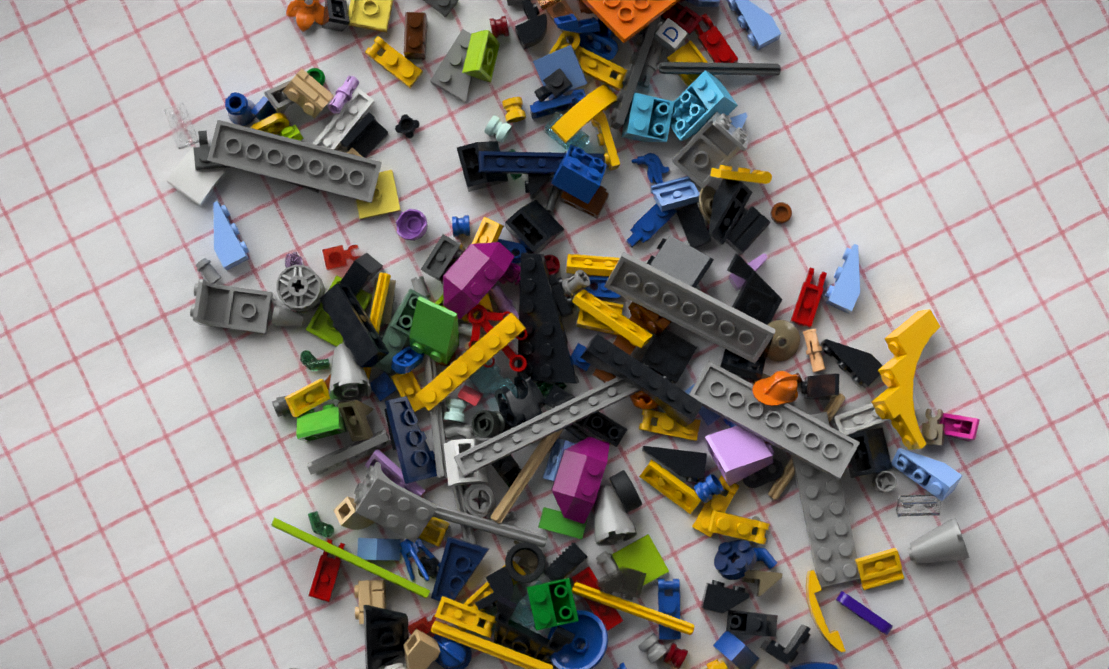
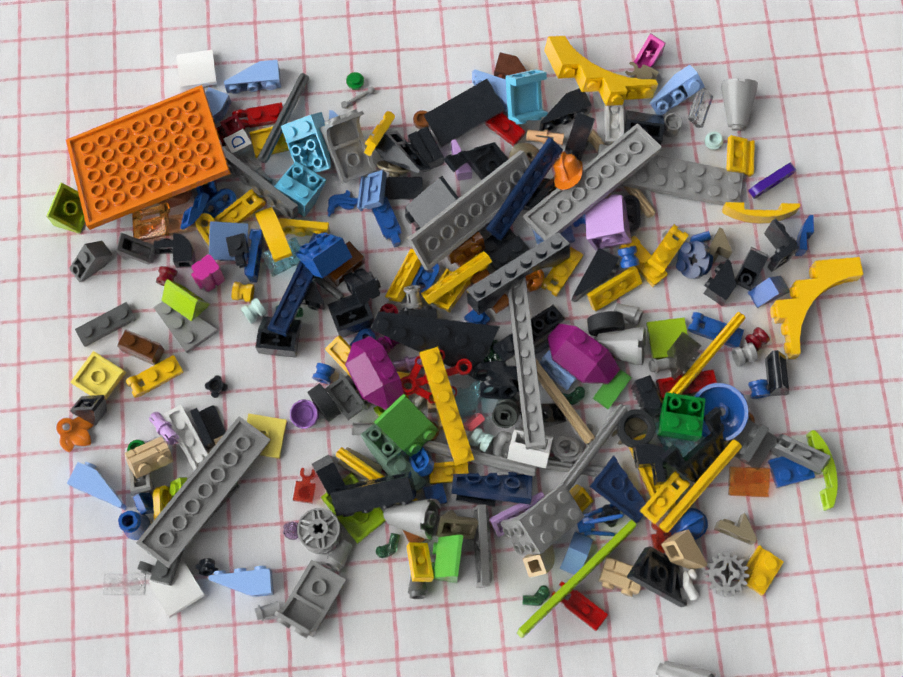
camera: 70 degrees left, 10 degrees down
none -> light blue slope [67,462,127,510]
none -> dark pink brick [191,254,225,292]
none -> black plate [195,558,218,576]
none -> black tyre [307,383,341,422]
none -> light grey hinge [341,87,375,109]
none -> black brick [344,268,381,304]
none -> green plate [346,72,364,90]
none -> black tile [424,79,505,147]
none -> dark blue tile [486,138,563,240]
none -> copper slope [494,52,527,79]
none -> medium azure panel [506,69,548,124]
none -> clear green arm [562,386,585,405]
none -> light grey cone [614,303,643,325]
none -> light aqua plate [704,132,723,150]

